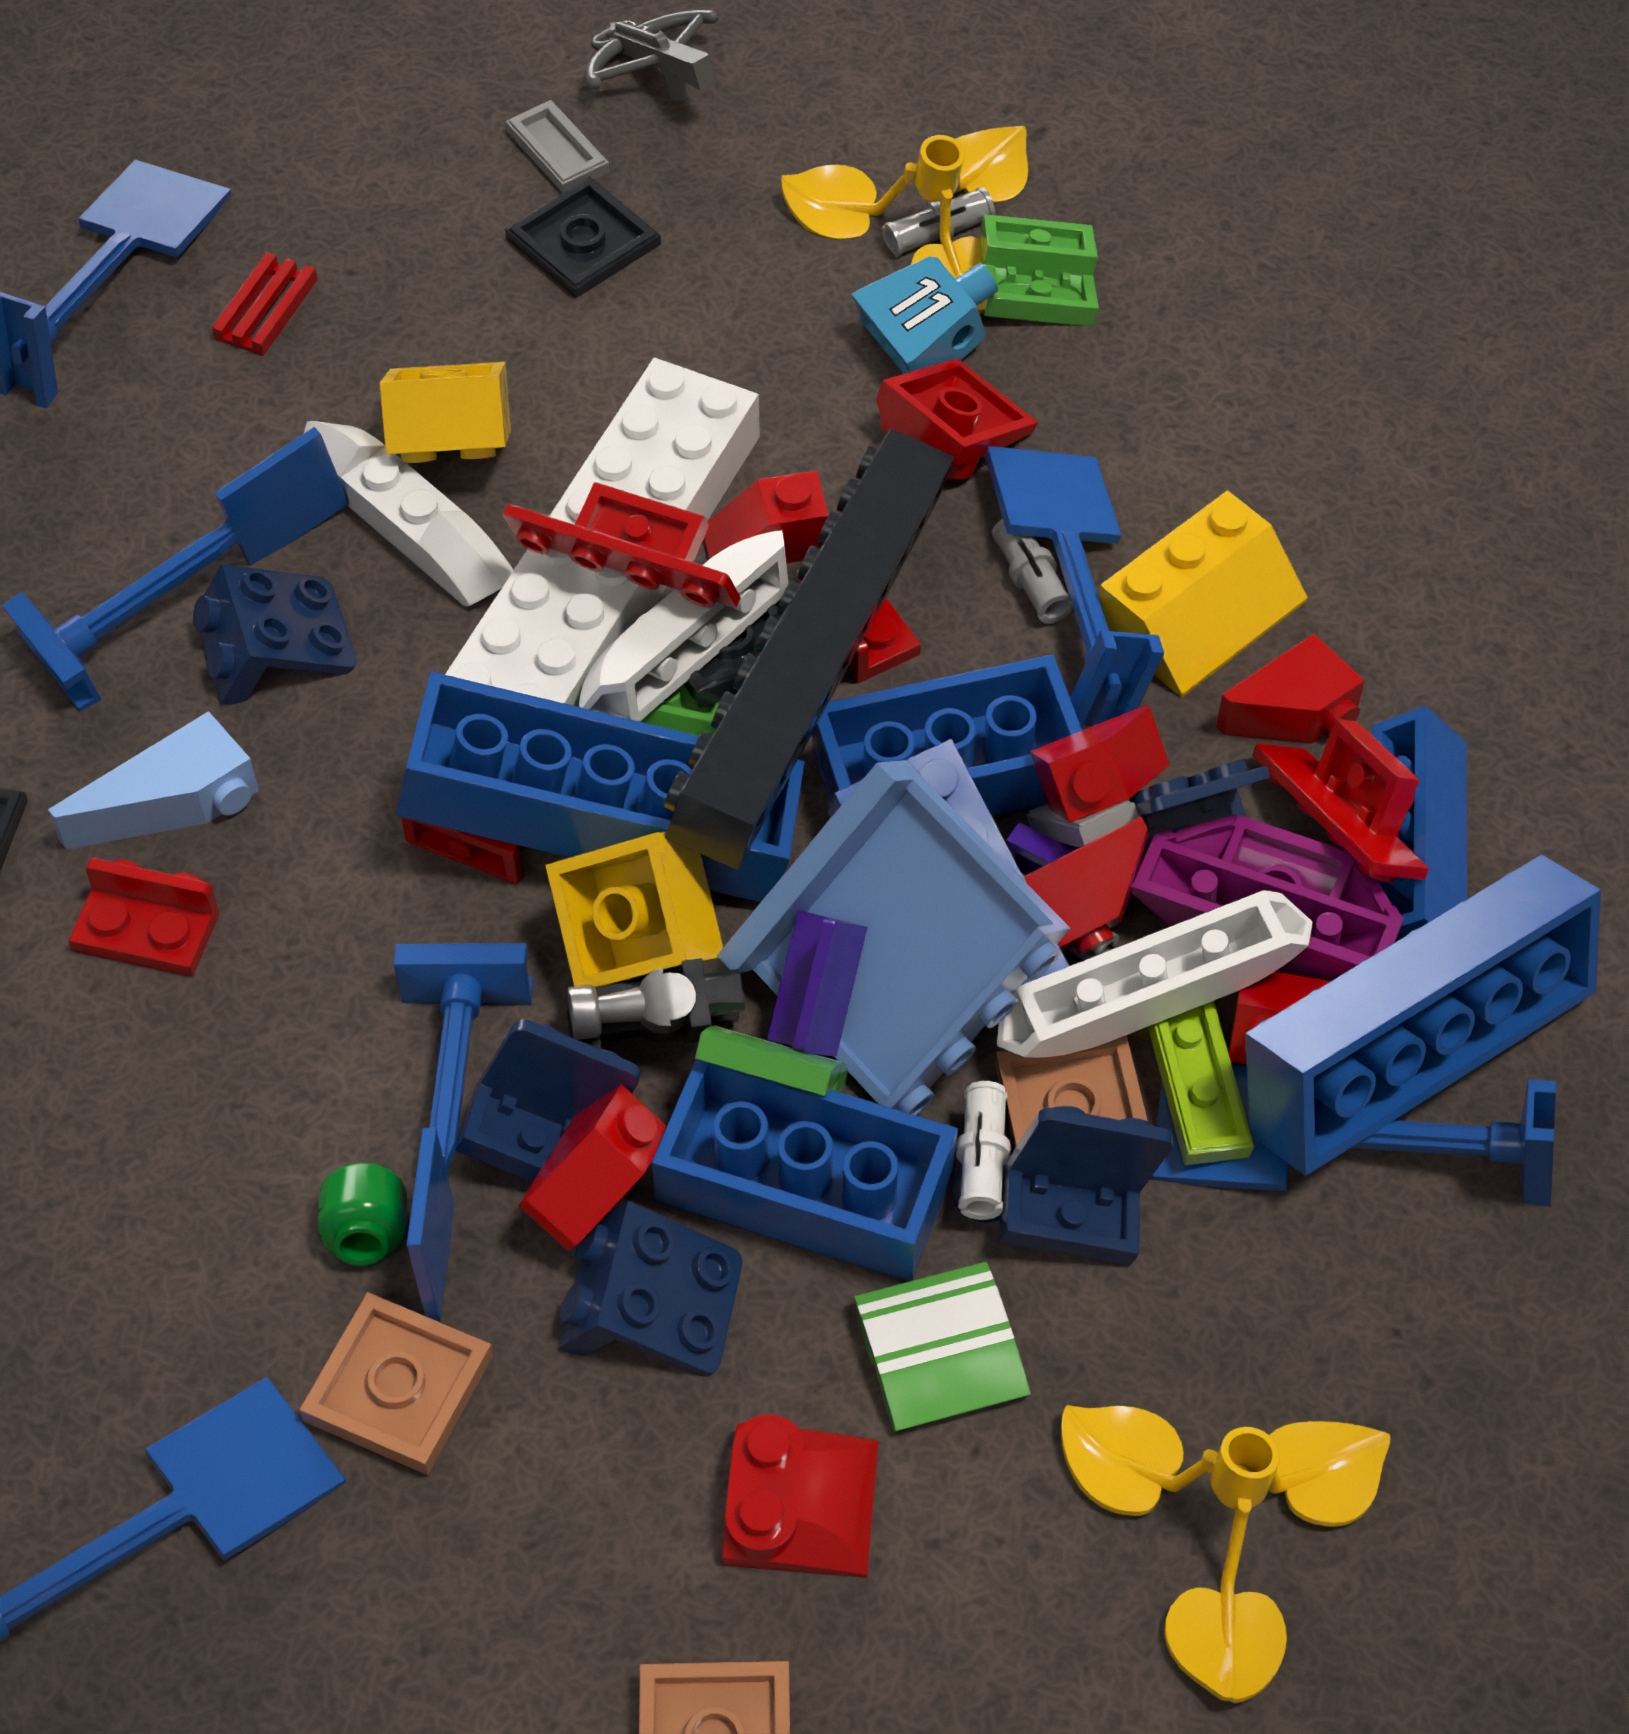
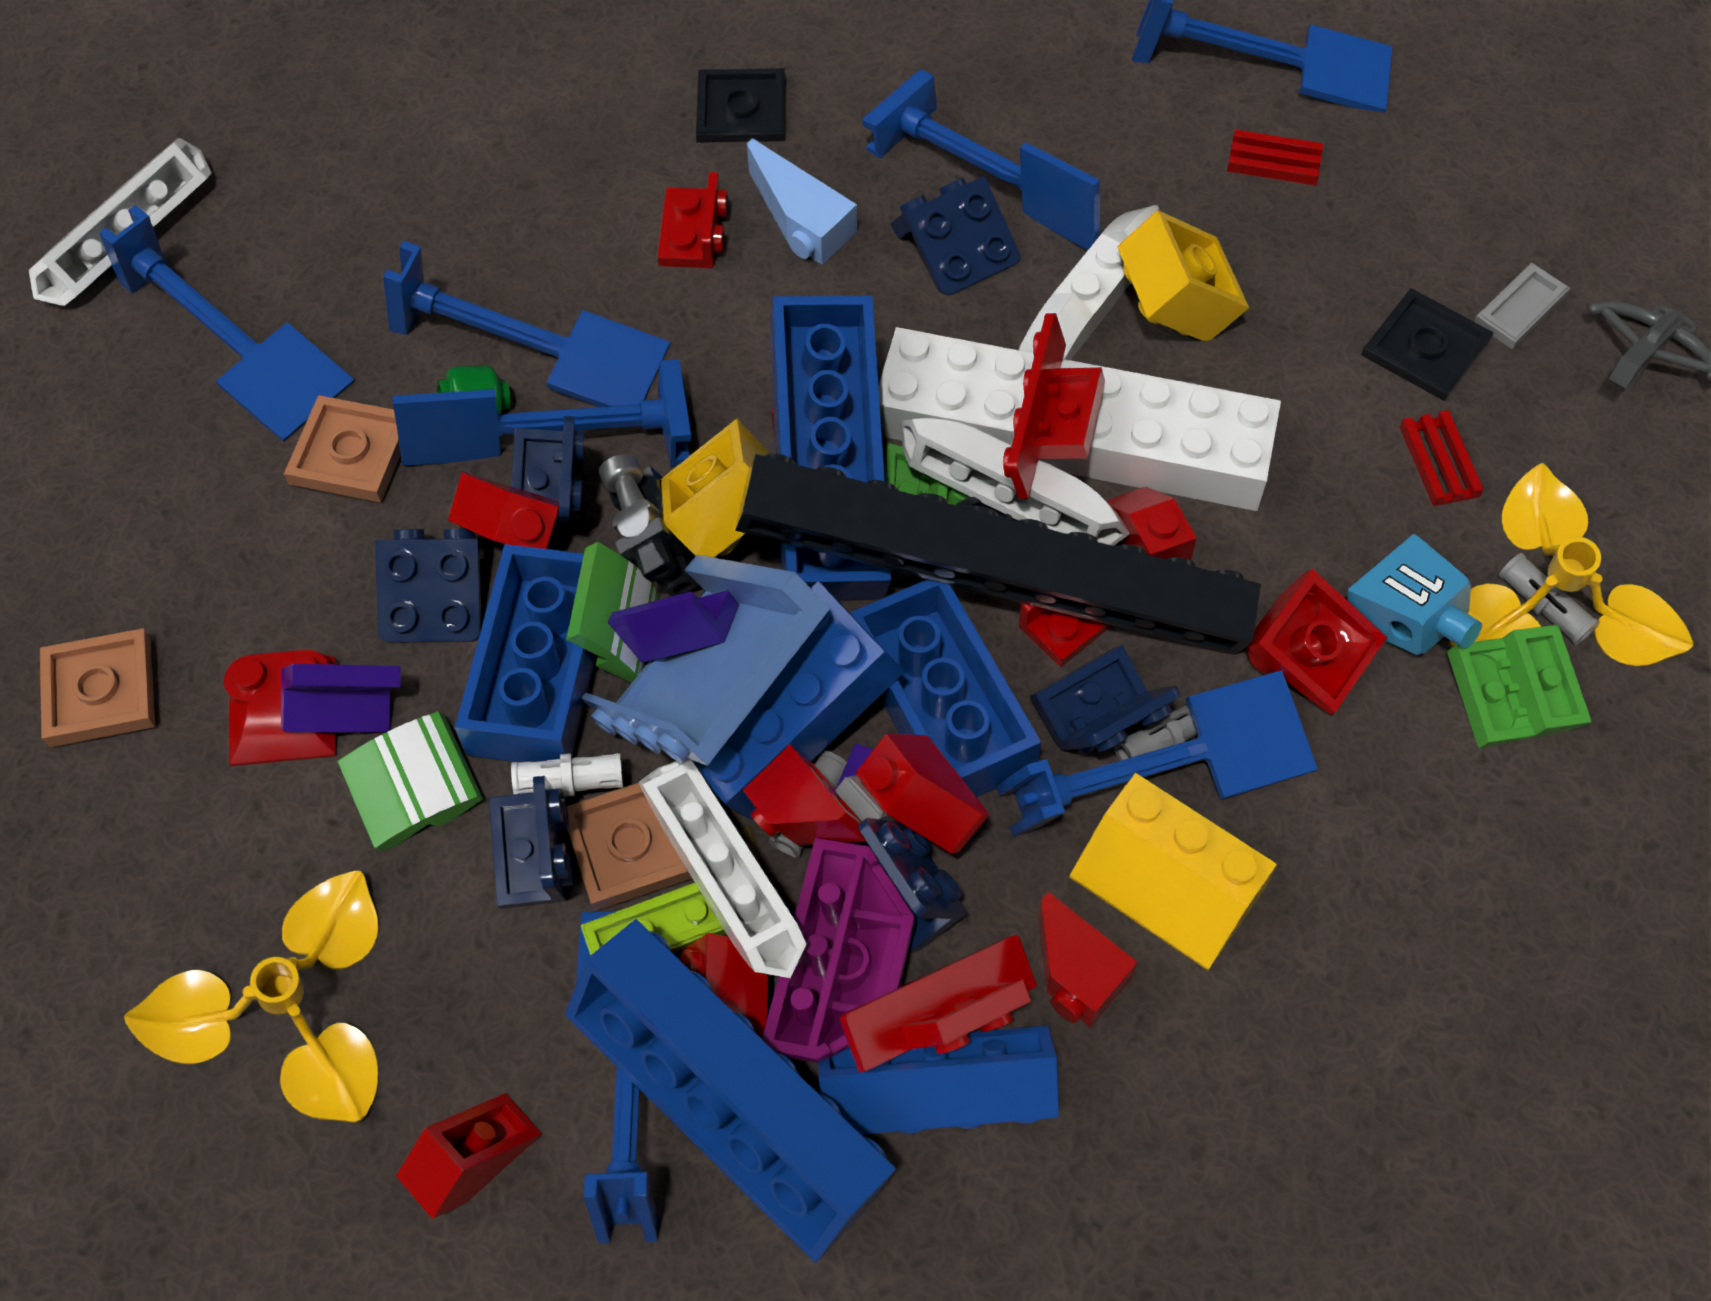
camera: 80 degrees right, 5 degrees up
none -> dark purple panel [281,664,401,733]
none -> blue piece [383,240,670,407]
none -> red slope [396,1093,542,1219]
none -> dark blue bracket [1030,645,1181,754]
none -> red tile [1400,410,1484,506]

